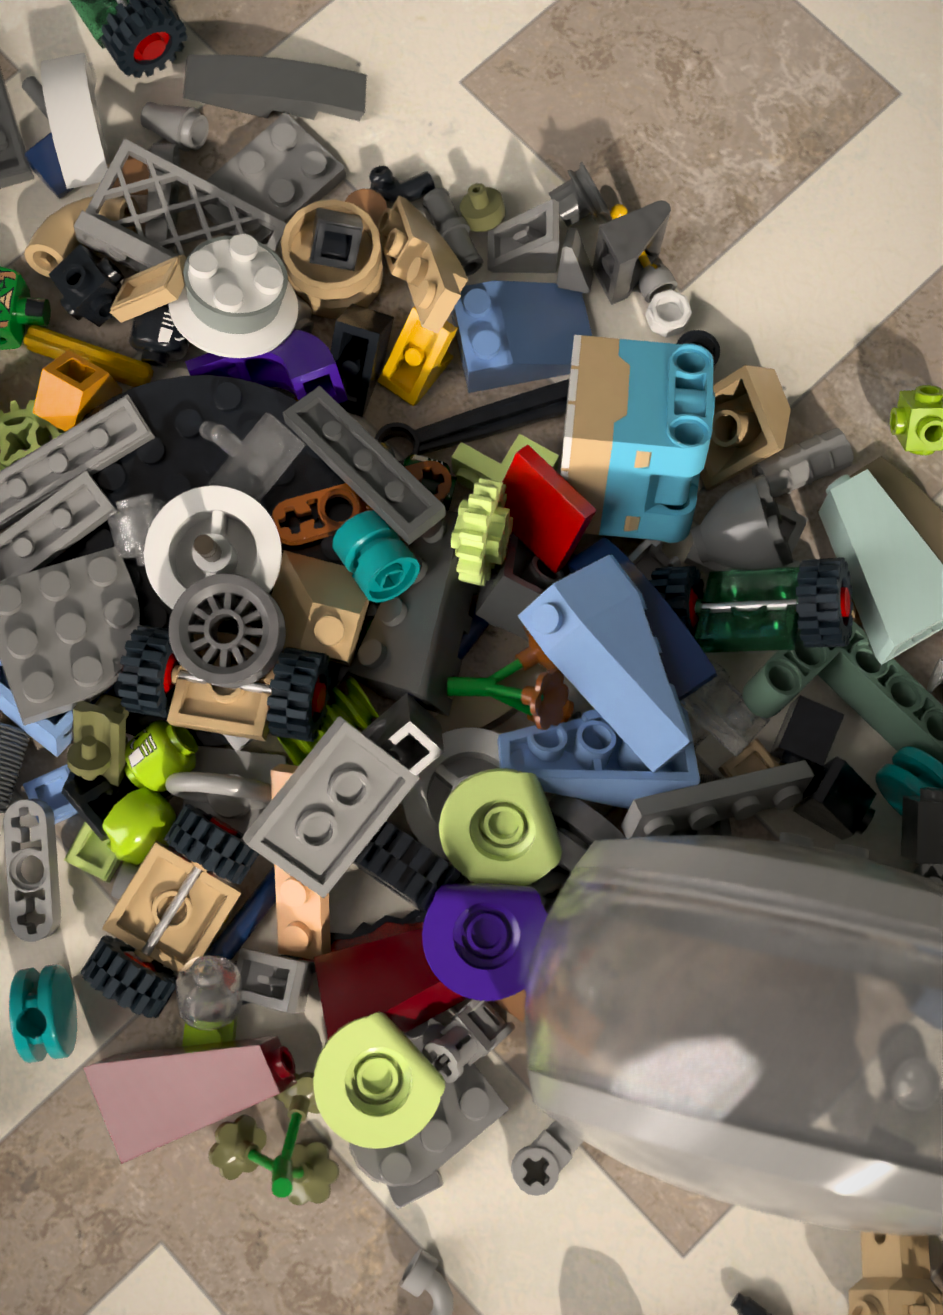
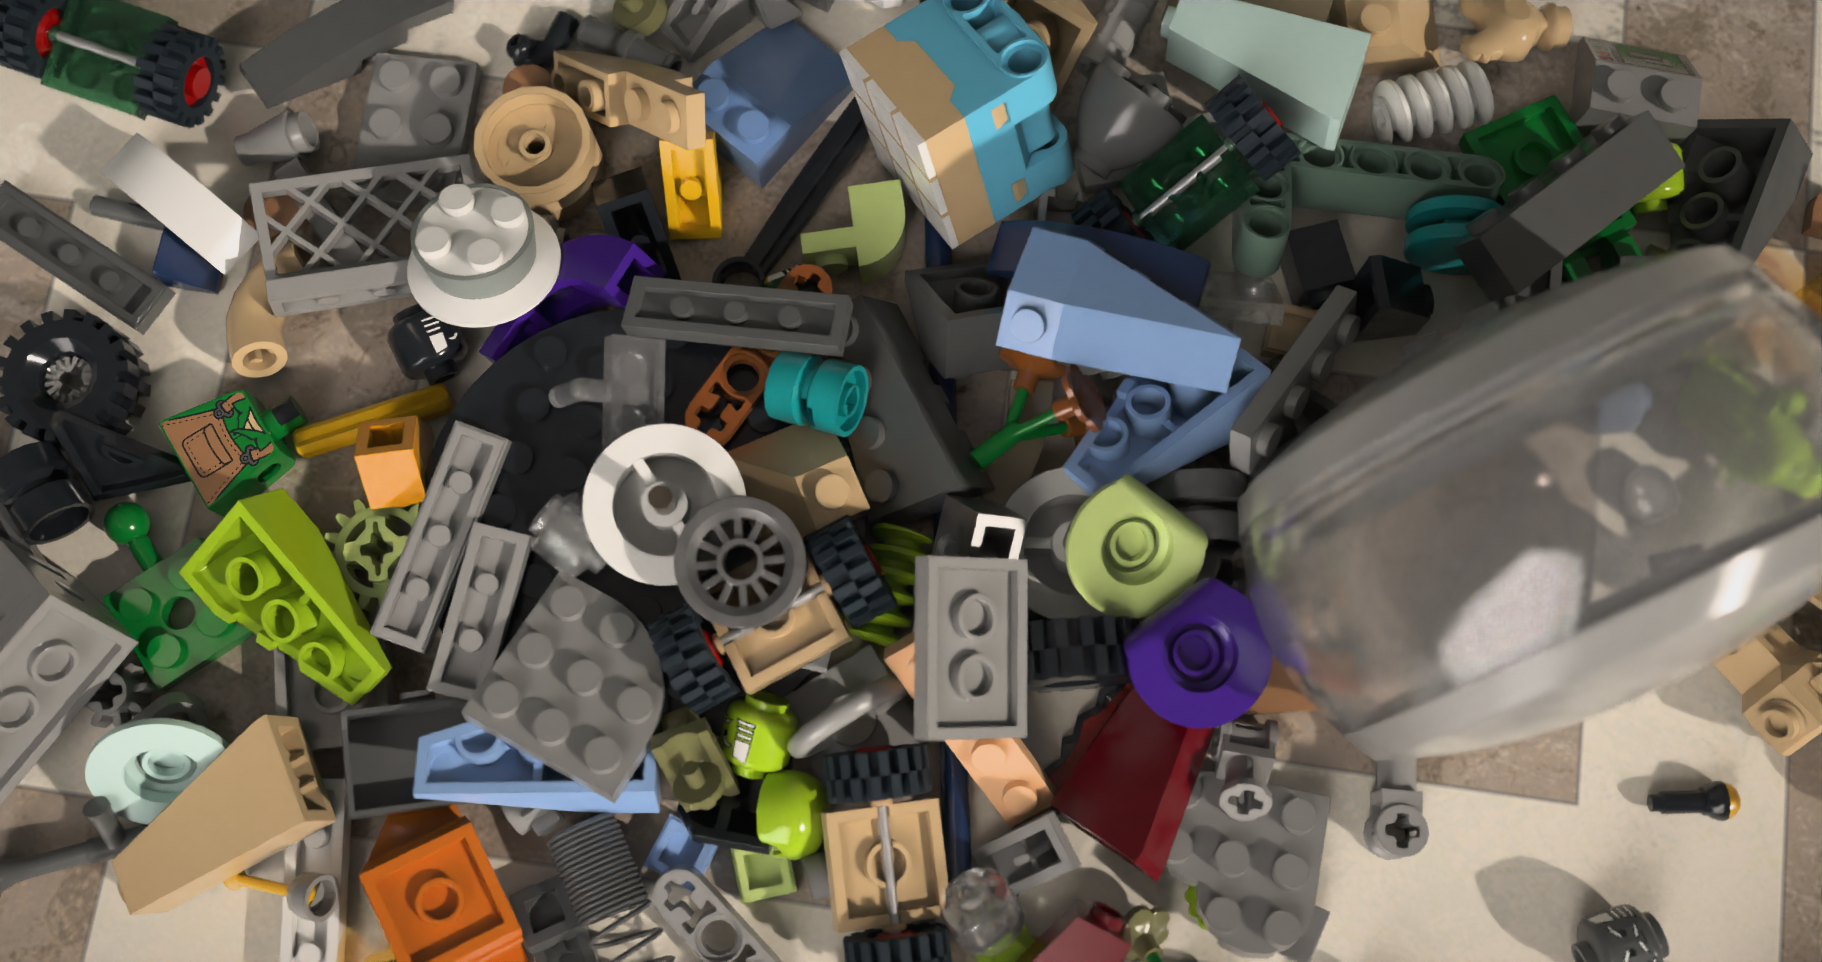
camera: 35 degrees left, 0 degrees up
black brick [48,244,124,327] -> none
tan tile [110,255,187,323] -> none
black slope [309,208,363,271] -> none
yellowish green hat [313,1012,445,1148] -> none
yellowish green gear [451,478,513,586] -> none
red tile [503,444,597,573] -> none

